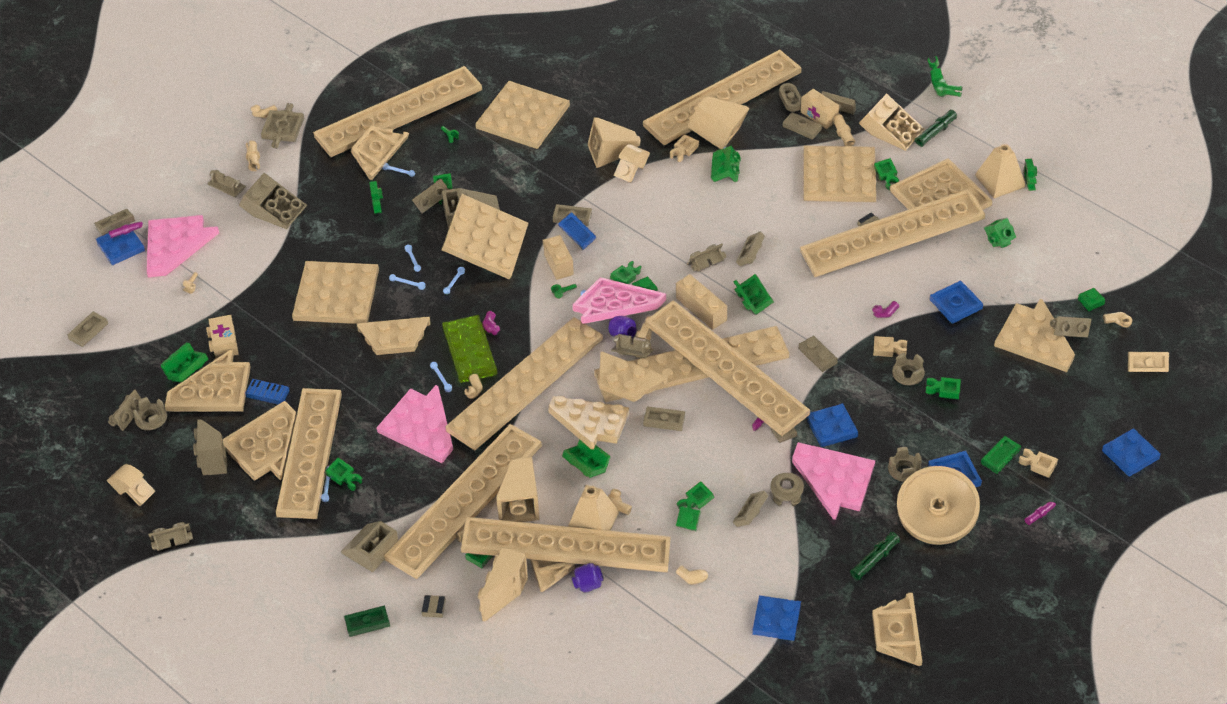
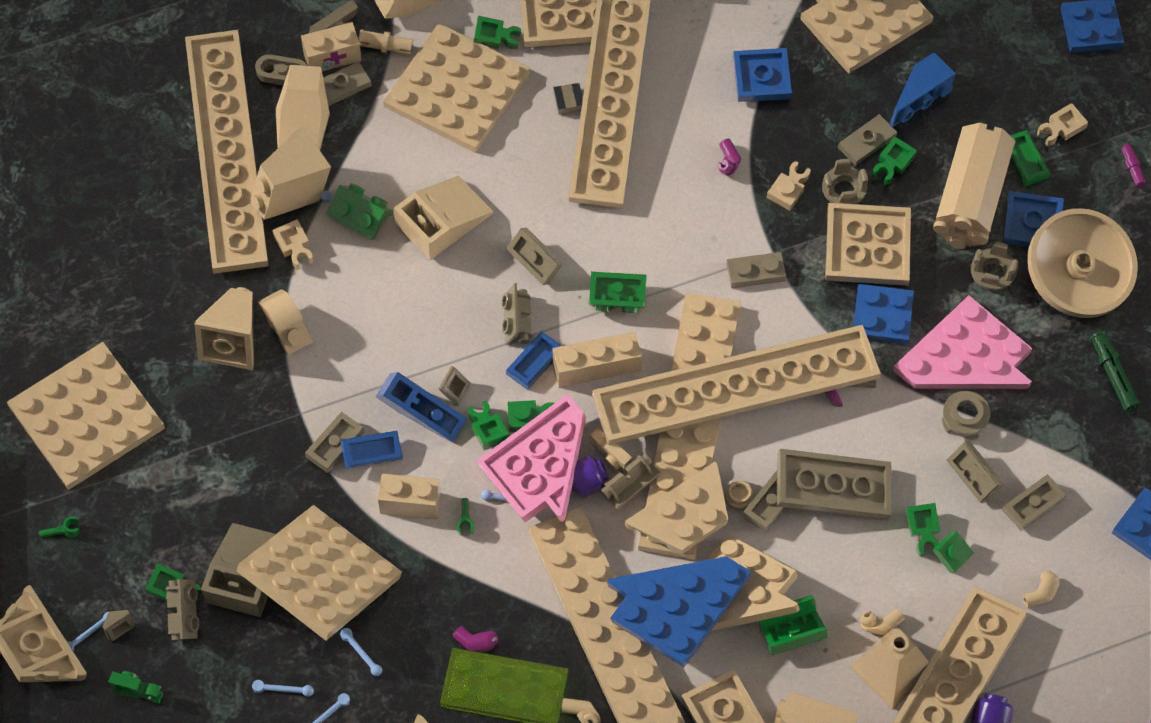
camera: 65 degrees left, 15 degrees up
none -> dark tan slope [102,610,136,642]
none -> tan piece [276,65,330,150]
none -> blue slope [375,372,468,443]
none -> tan slope [393,175,493,260]
none -> dark tan slope [439,366,470,406]
none -> blue tile [506,331,561,390]
none -> blue wing [607,556,751,668]
none -> tan plate [725,481,754,509]
none -> dark tan plate [777,449,892,519]
none -> tan plate [825,203,911,286]
none -> dark tan plate [838,114,897,166]
none -> blue slope [889,53,956,127]
none -> tan brick [933,123,1015,249]
none -> dark tan plate [1003,474,1067,531]

